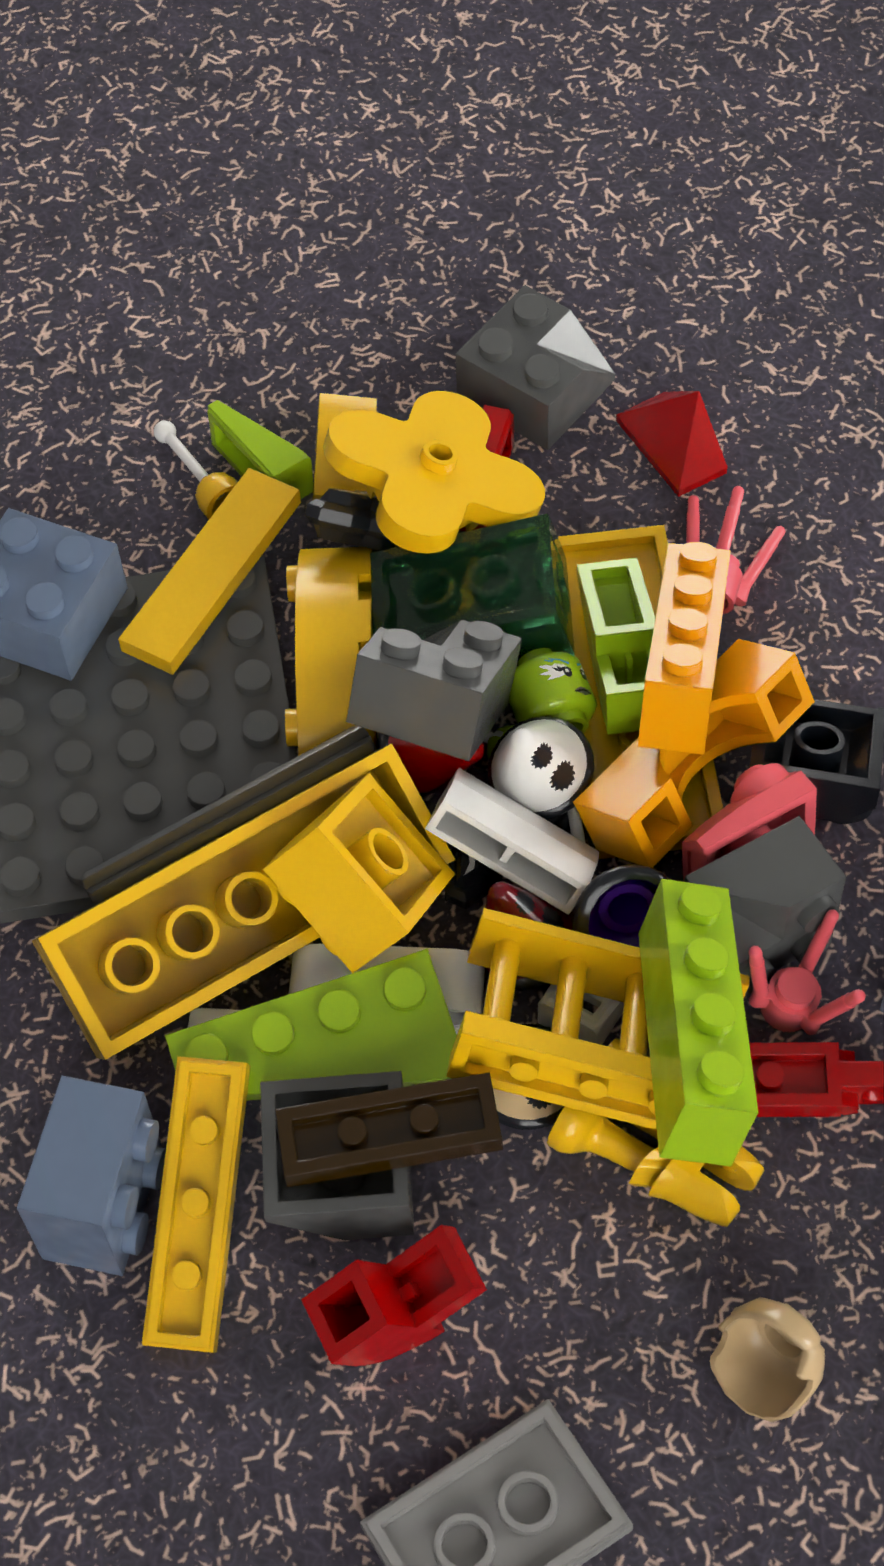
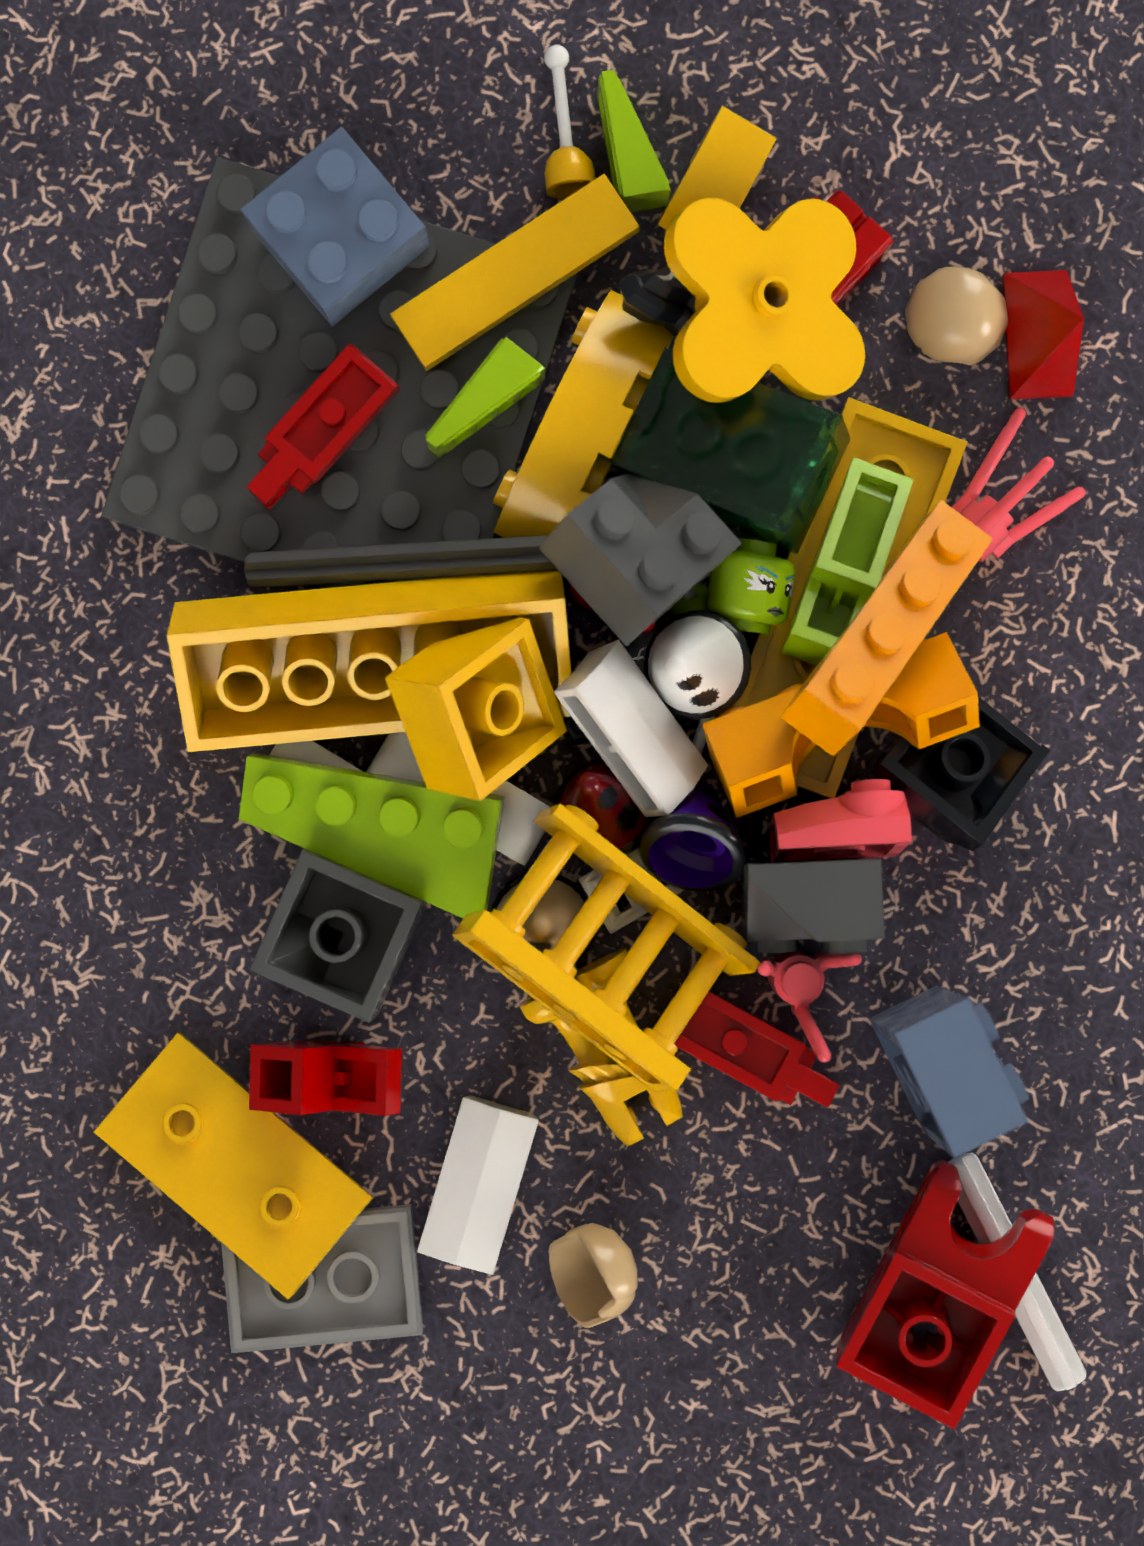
camera: 25 degrees right, 30 degrees up
sand blue brick [17,1075,166,1276] -> none
yellow tile [142,1056,251,1353] -> none
dark brown plate [275,1072,503,1187] -> none
dark grey slope [455,285,615,450] -> none
lime brick [638,879,758,1166] -> none
none -> yellow plate [94,1033,374,1299]
none -> red hinge [246,343,400,510]
none -> white piece [417,1095,539,1275]
none -> lime slope [425,337,545,458]
none -> tan hair [905,266,1008,365]

